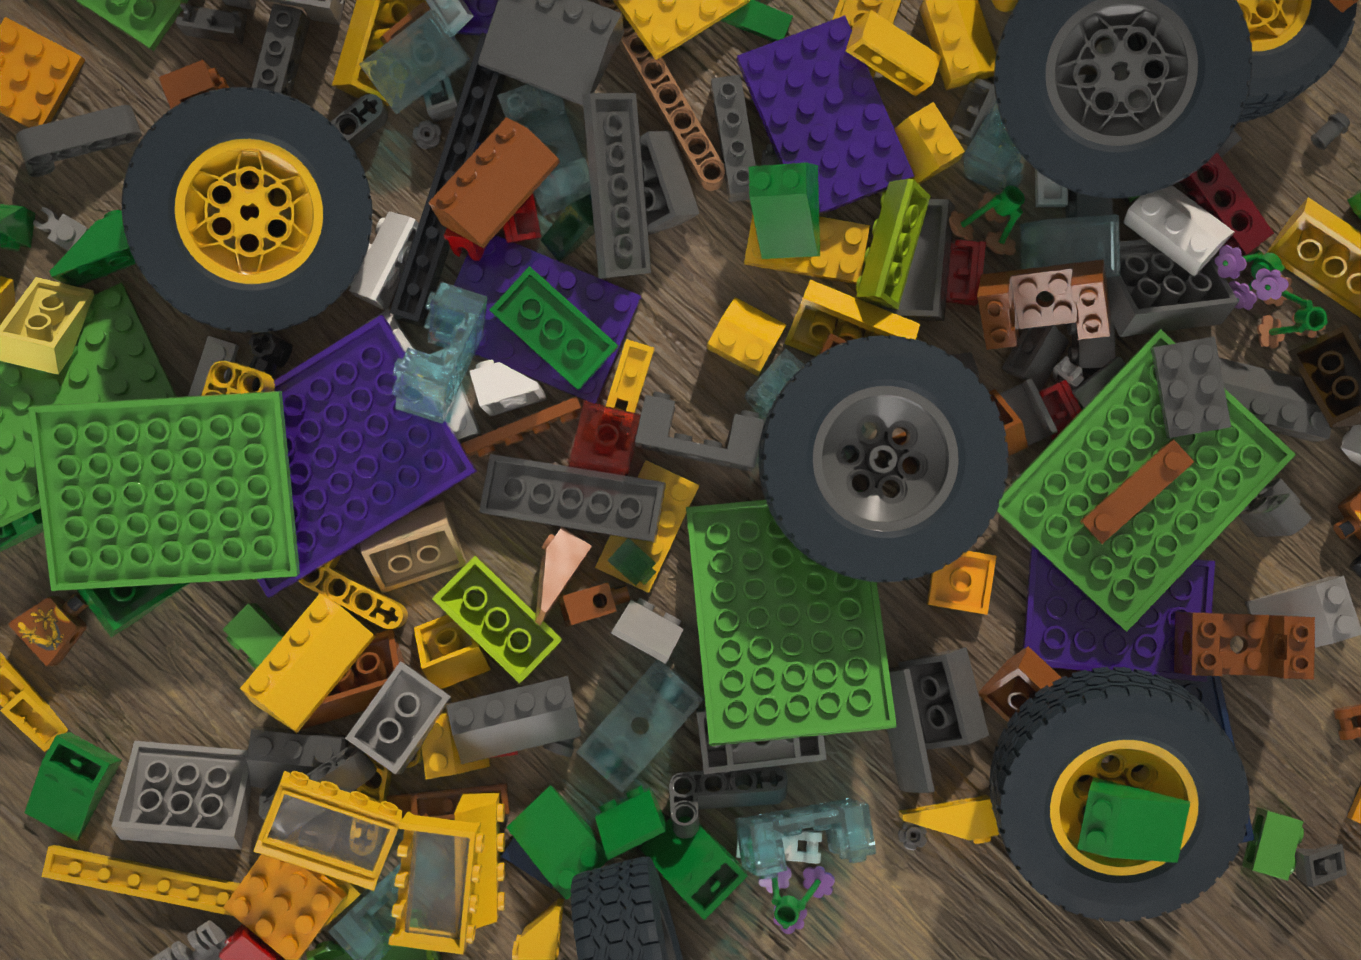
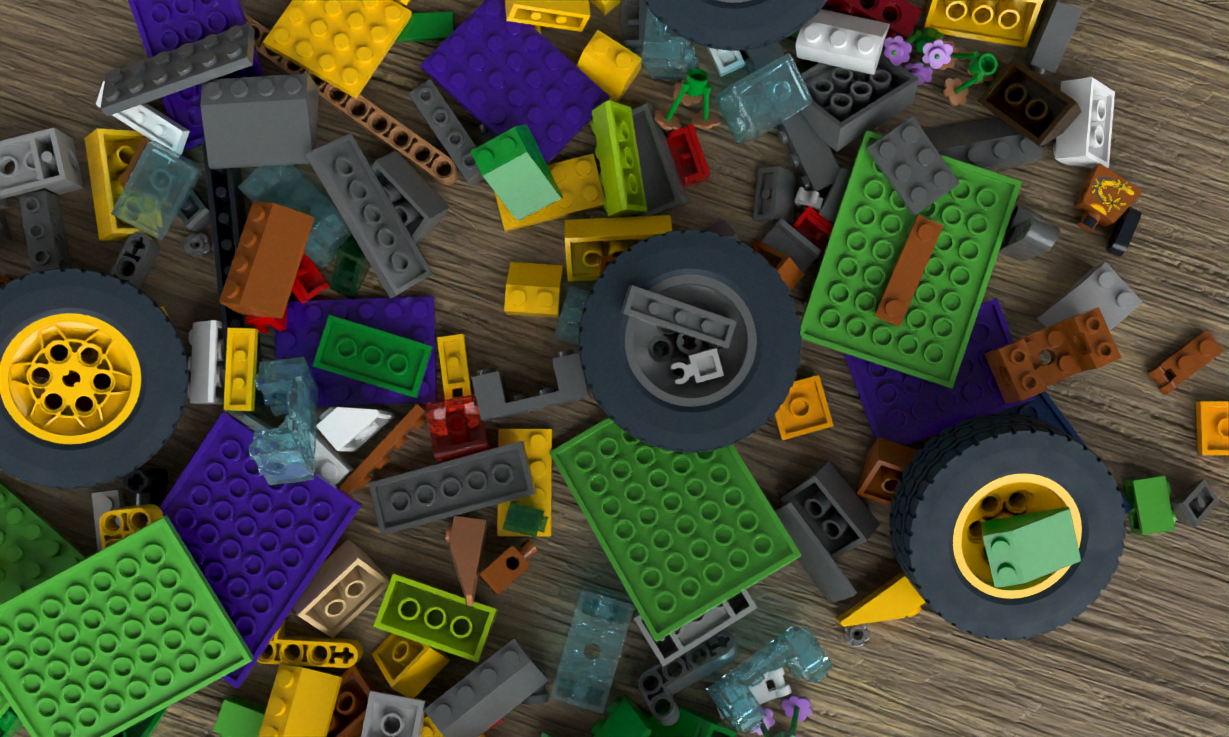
camera: 20 degrees left, 0 degrees up
light grey slope [611,598,684,664] -> none
dark orange plate [977,259,1111,350] -> none
none -> yellow plate [224,328,258,411]
none -> dark grey plate [620,285,737,348]
none -> light grey plate [670,348,724,384]

